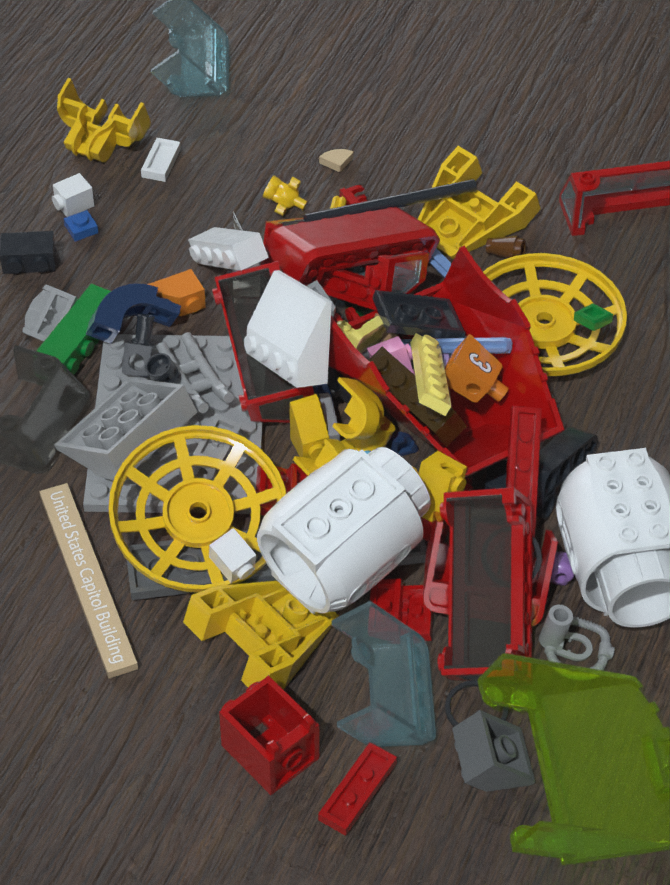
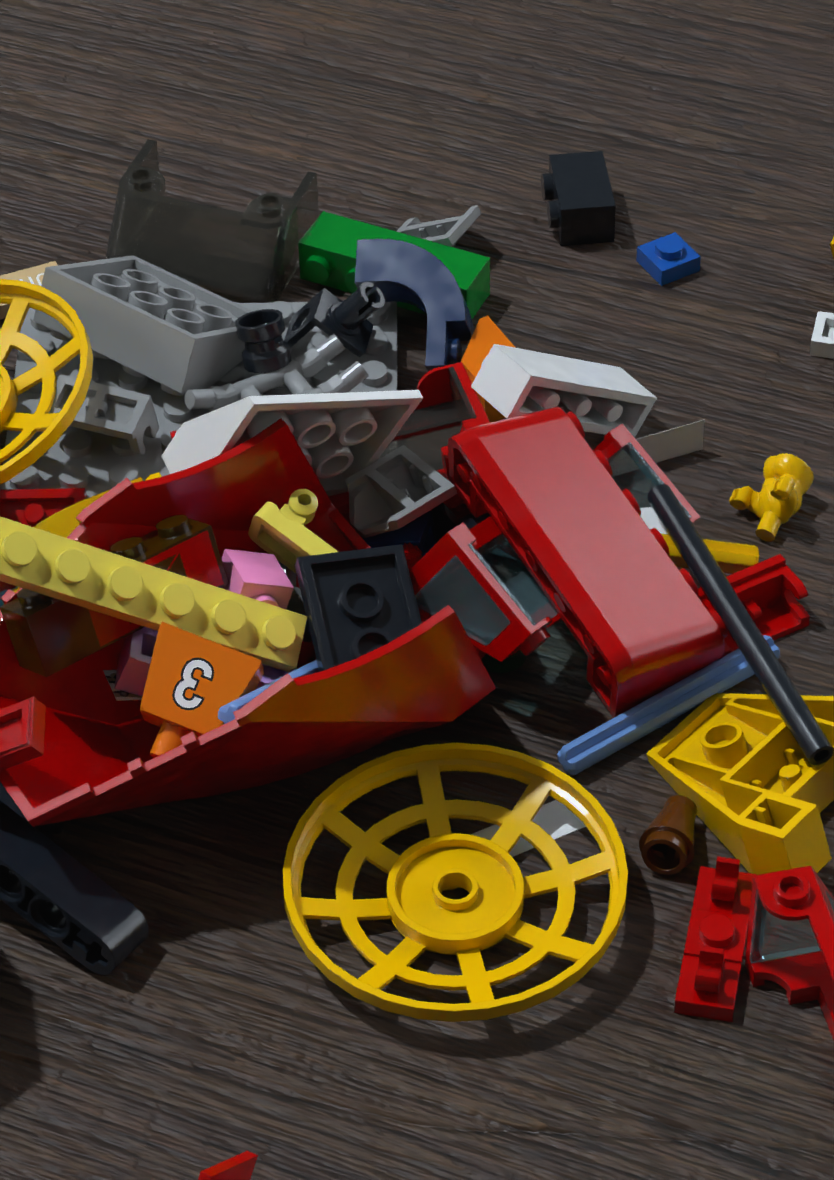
camera: 90 degrees right, 5 degrees down
white brick [52,173,94,217] -> none
green tile [574,303,613,331] -> none
none -> red plate [674,856,757,1022]

